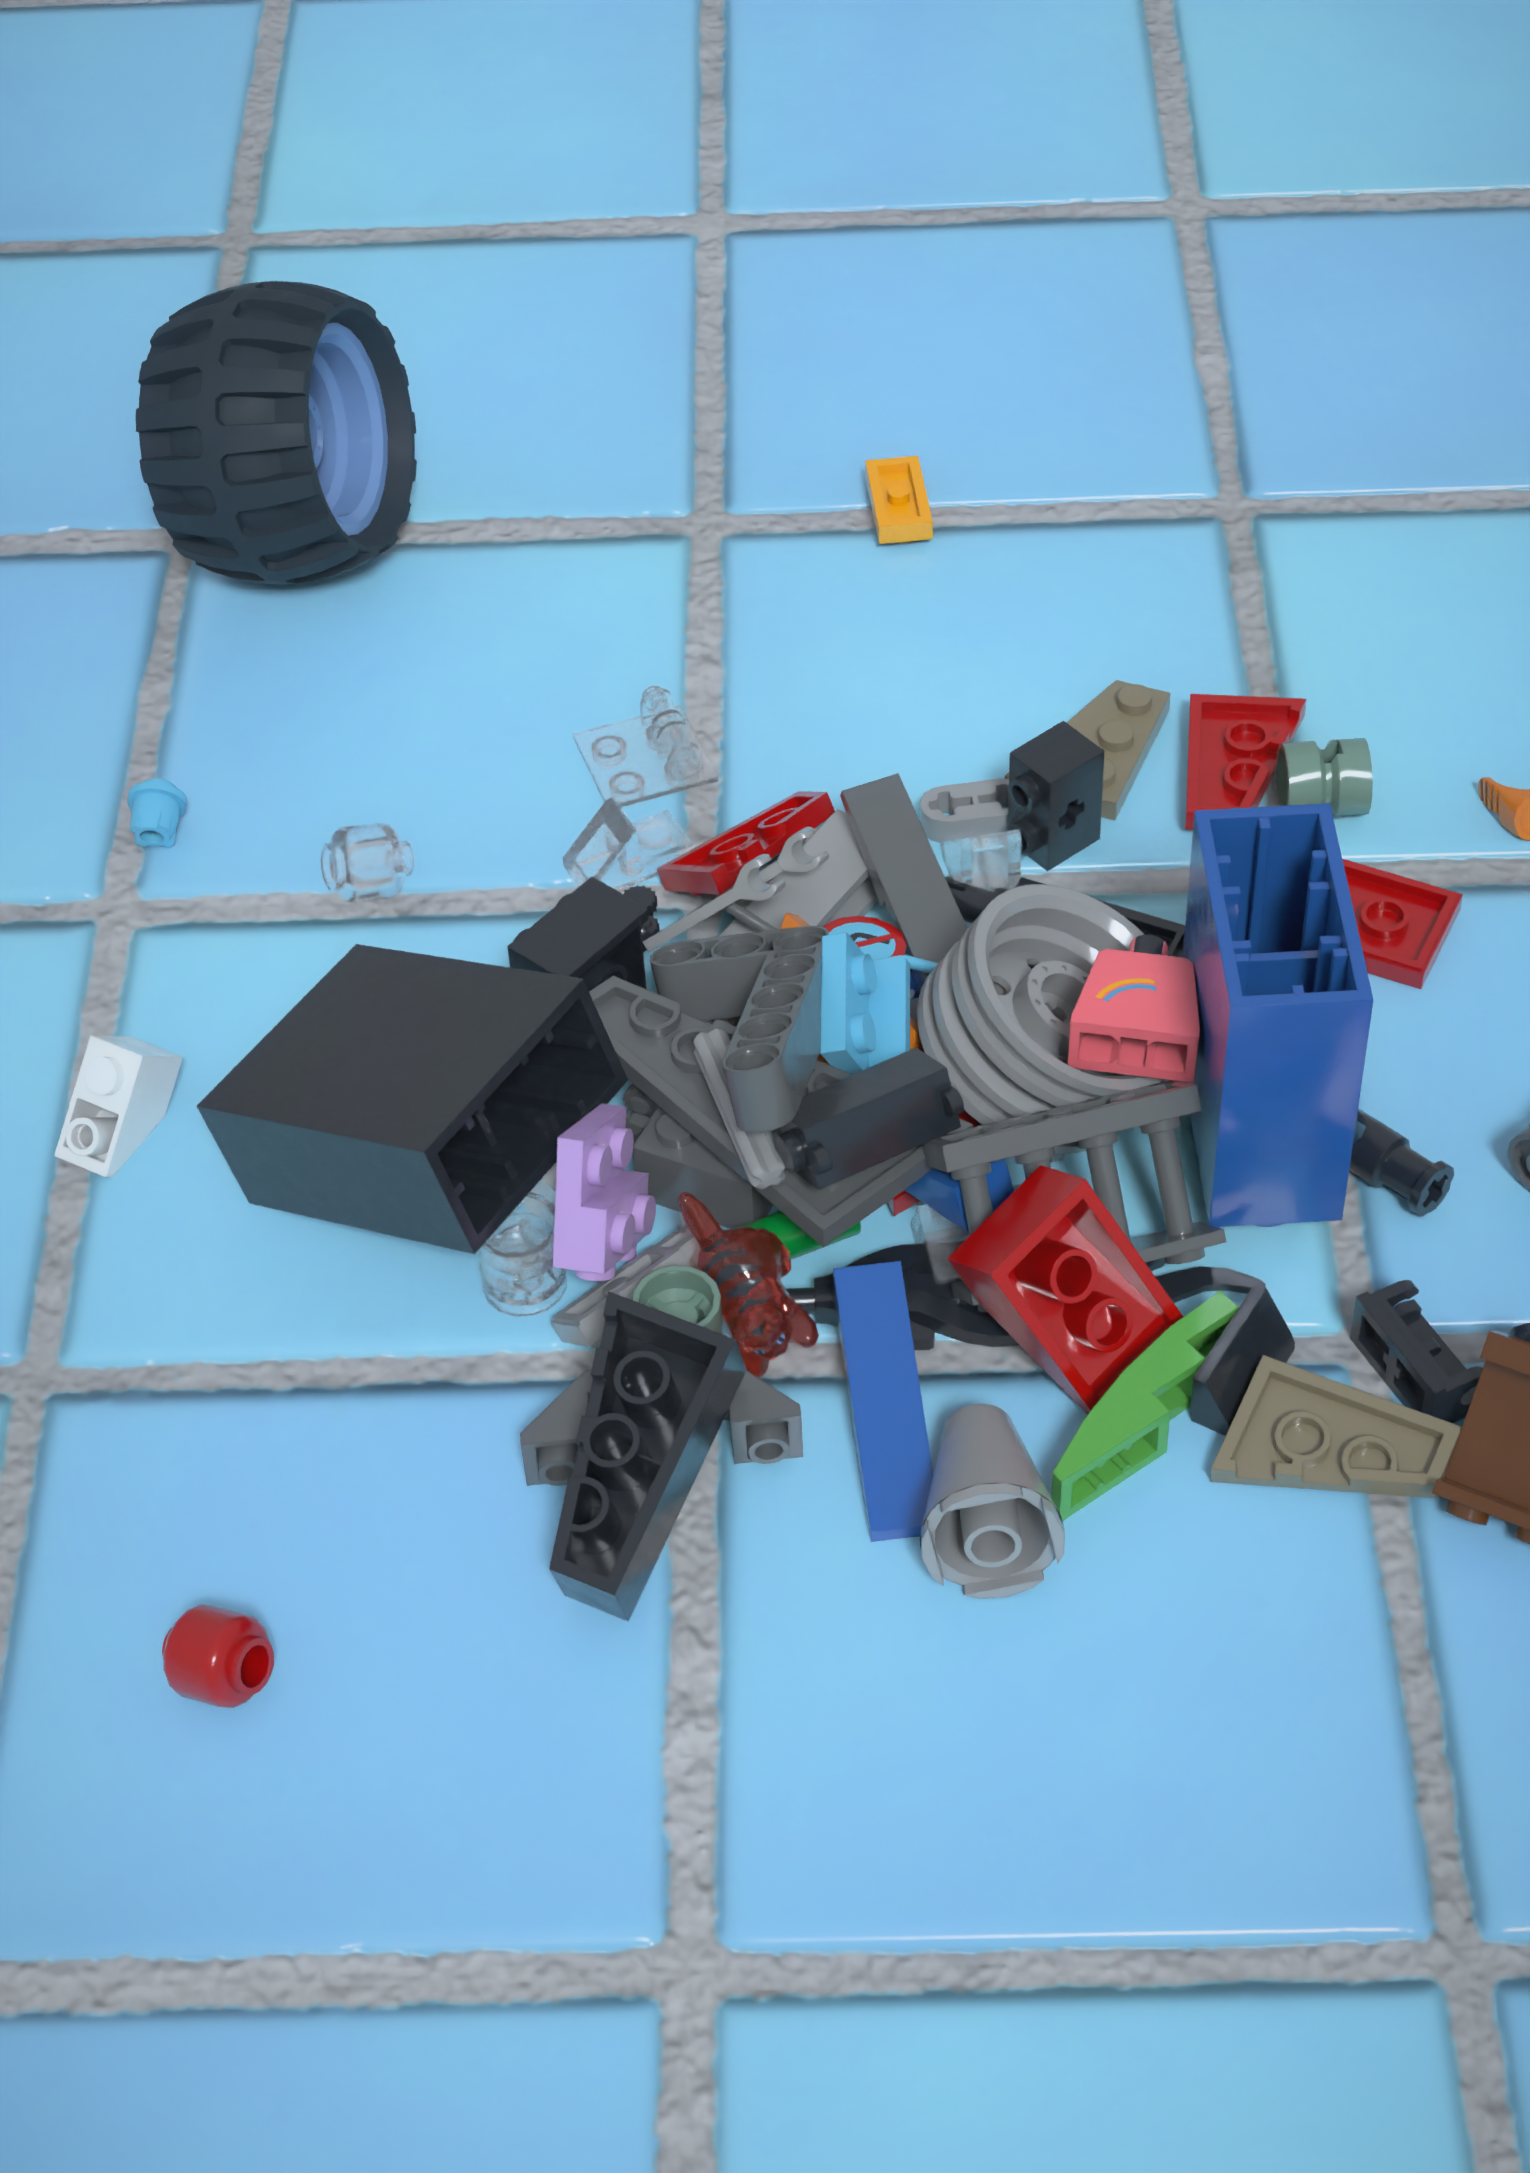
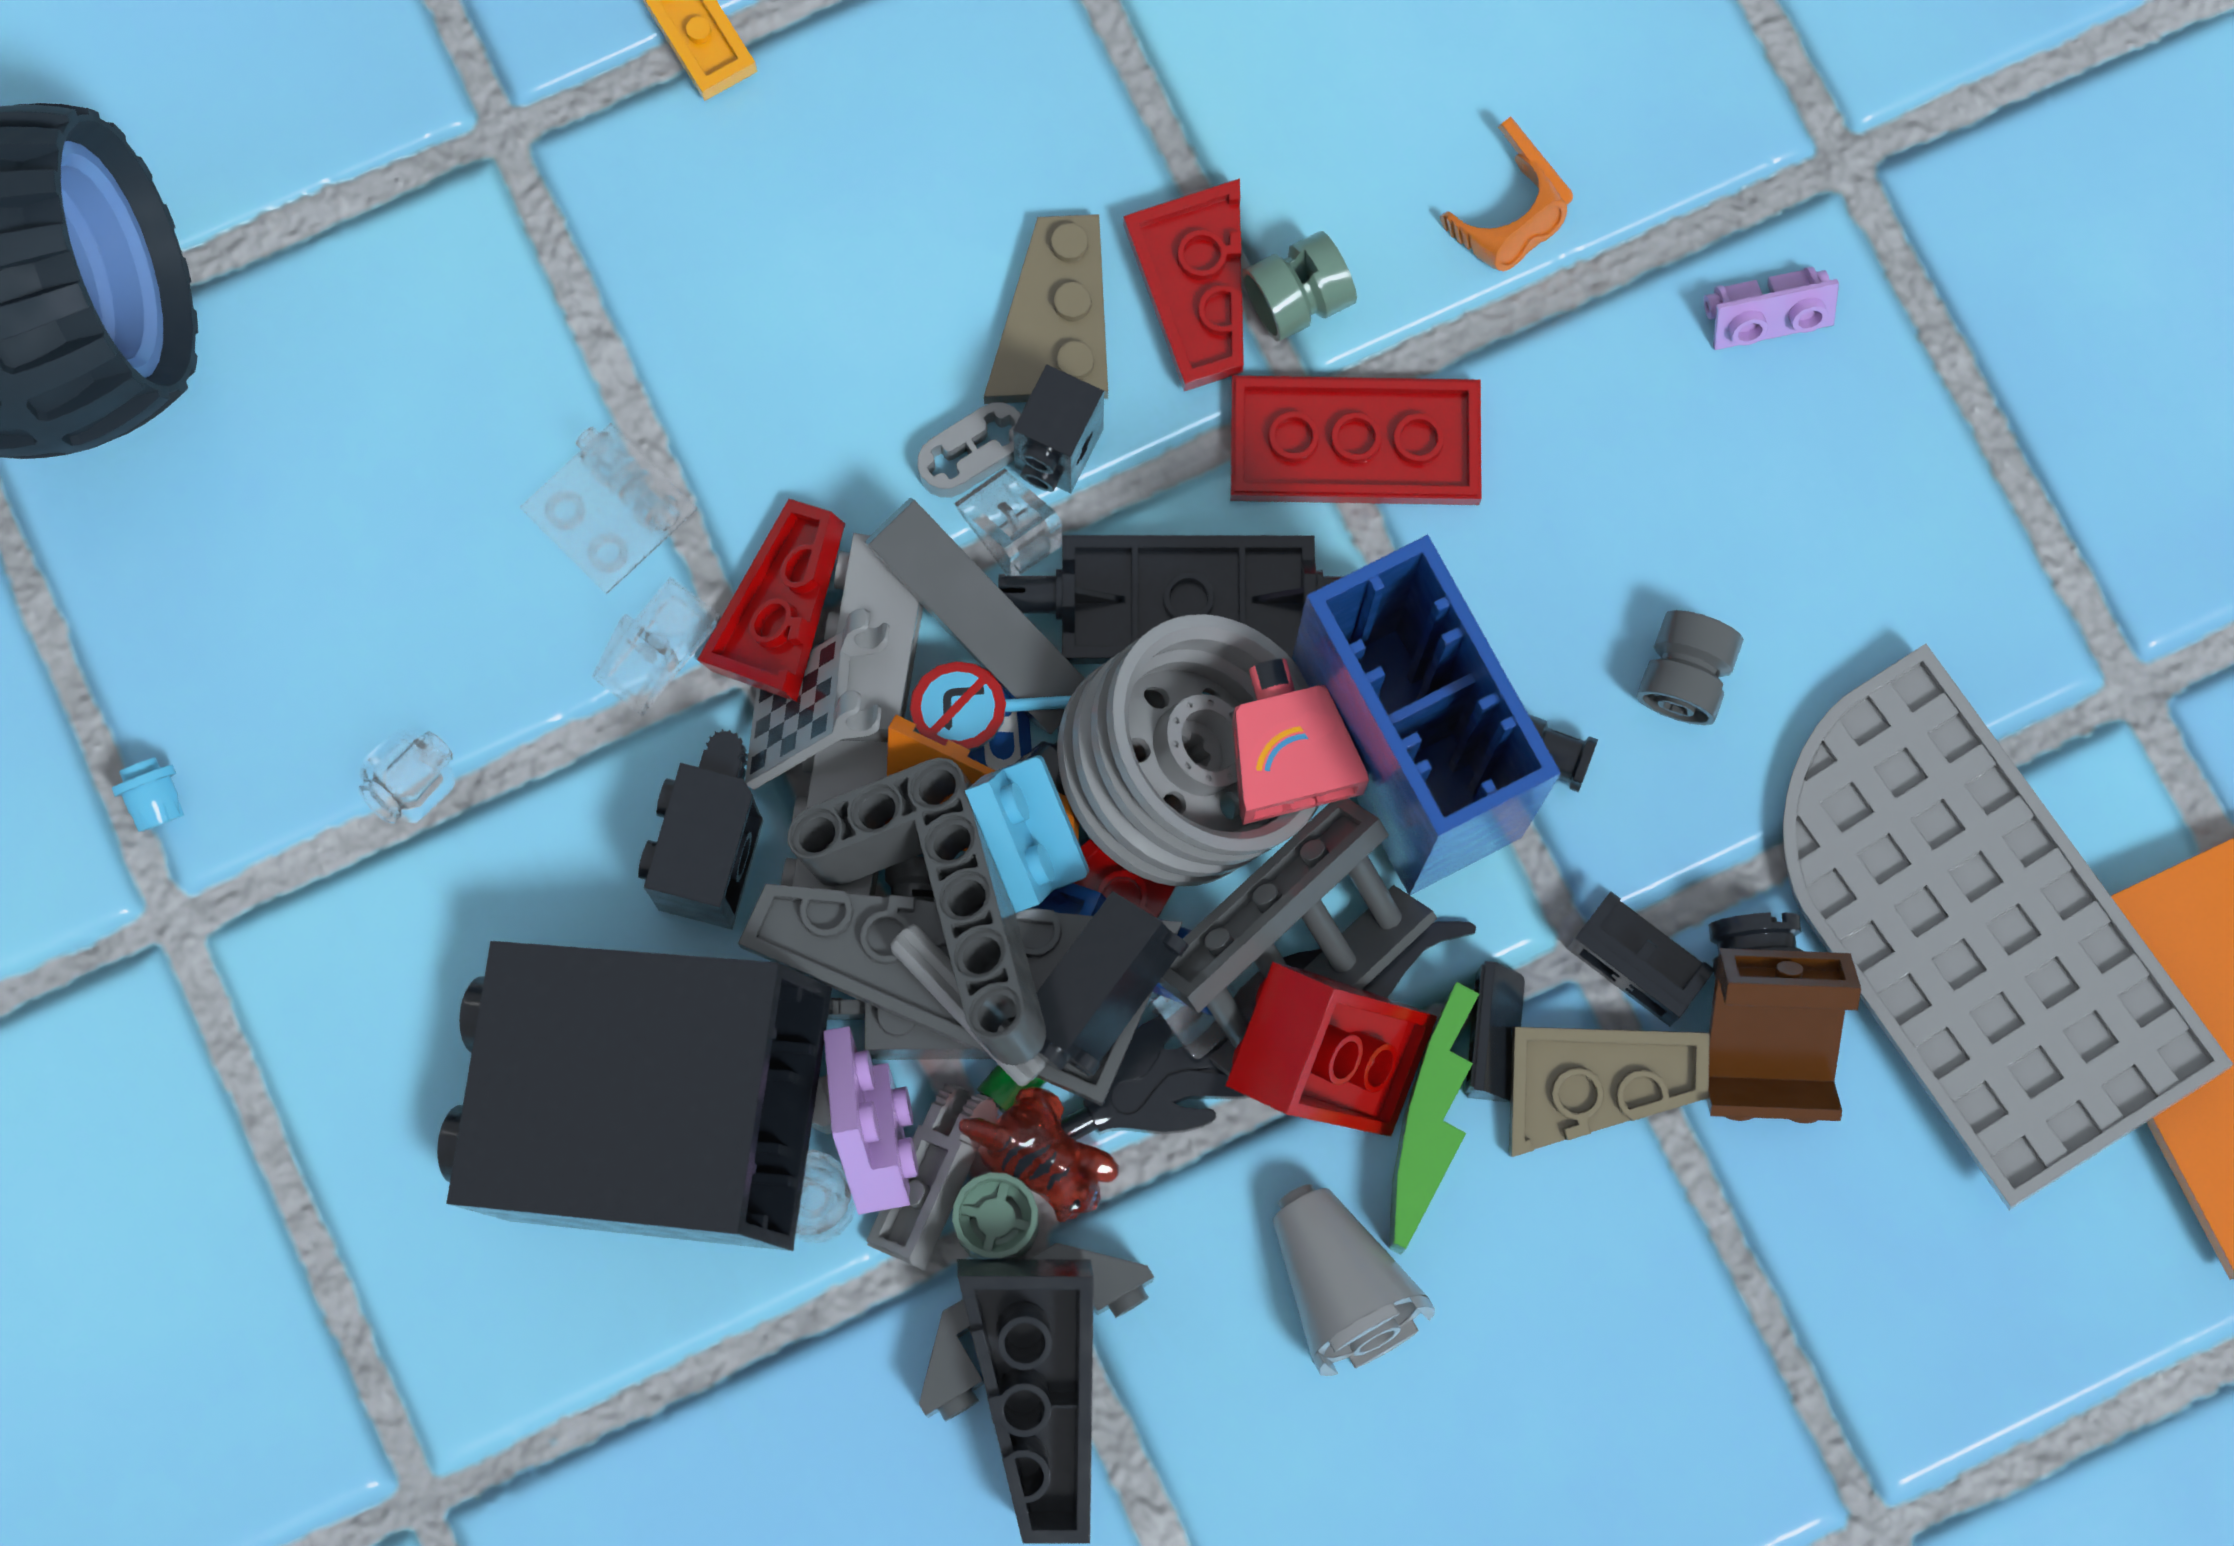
camera: 30 degrees left, 30 degrees up
white slope [54,1035,183,1177] -> none
blue slope [833,1261,933,1542] -> none

